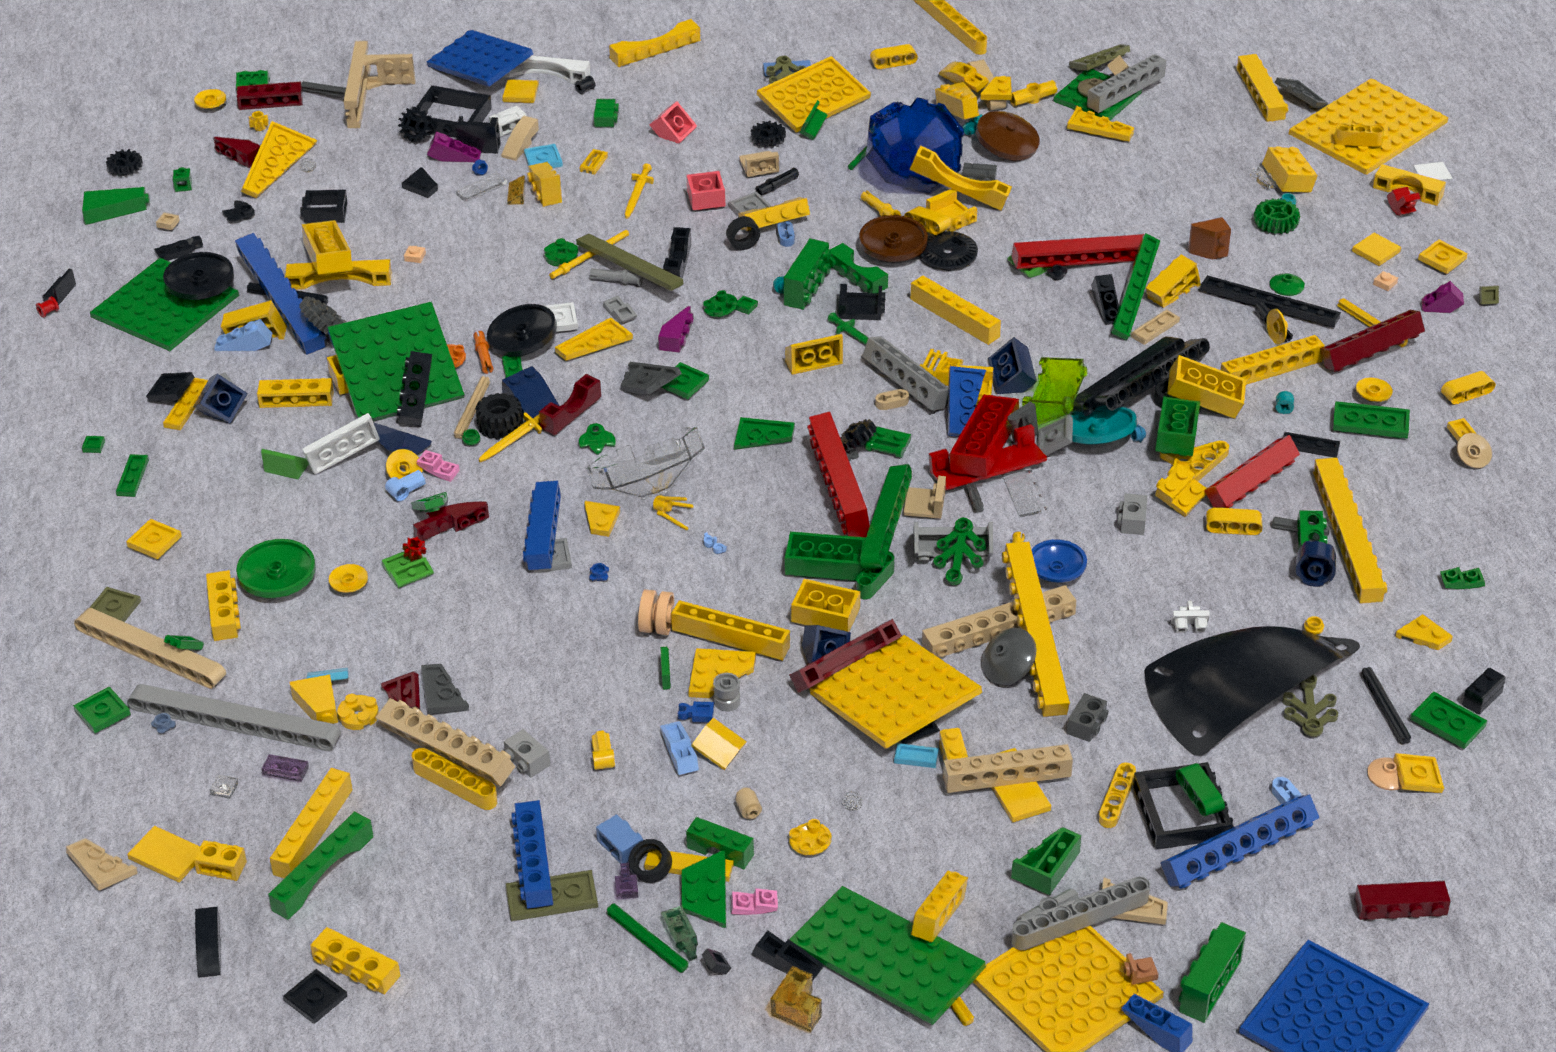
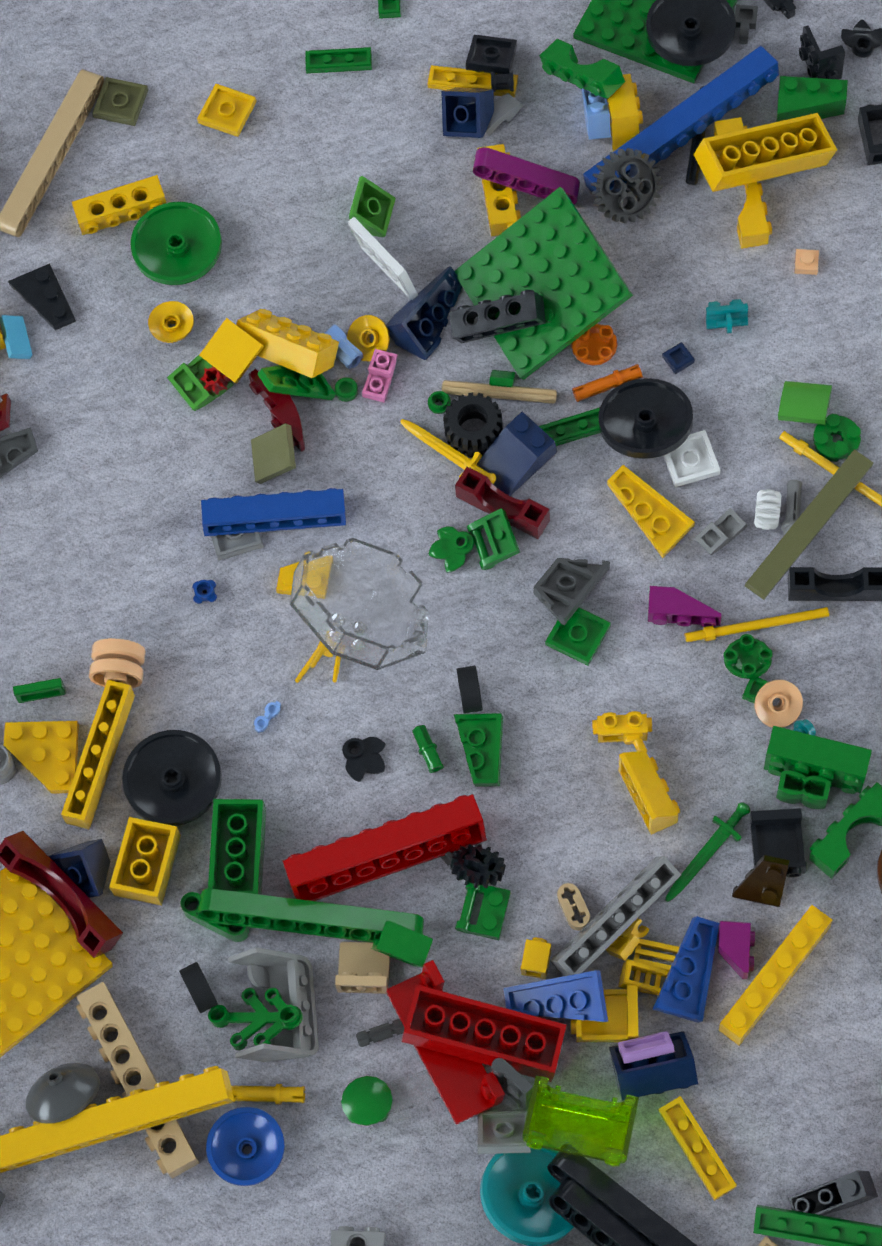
camera: 90 degrees right, 25 degrees up
green tile [164,635,204,650] -> none
none -> black wing [8,264,76,330]
none -> black dish [122,730,222,826]
none -> black tyre [179,962,218,1013]
none -> yellow tile [199,318,264,384]
none -> yellow brick [236,309,339,378]
none -> olive tile [251,423,296,484]
none -> green tile [335,377,358,402]
none -> green dish [341,1076,393,1126]
none -> black plate [342,737,386,782]
none -> green panel [371,921,433,968]
none -> green axle [412,725,444,773]
none -> black tyre [456,665,483,714]
none -> green plate [467,508,520,570]
none -> magenta beam [473,147,580,205]
none -> green tile [489,370,516,388]
none -> black bush [491,71,514,92]
none -> yellow brick [521,937,552,979]
none -> green arch [539,39,625,99]
none -> yellow brick [592,711,652,752]
none -> lavender tile [618,1031,675,1064]
none -> blue wing [653,916,720,1023]
none -> yellow plate [658,1096,737,1201]
none -> dark blue tile [662,342,695,374]
none -> yellow bar [684,607,829,643]
none -> teal hips [706,299,748,334]
none -> magenta slope [718,921,755,979]
none -> dark brown wing [732,855,789,907]
none -> white gear [754,489,781,530]
none -> light nougat dish [754,680,803,728]
none -> green wedge [776,76,848,122]
none -> green brick [776,770,831,809]
none -> bright green slope [778,381,832,425]
none -> black bracket [799,25,845,79]

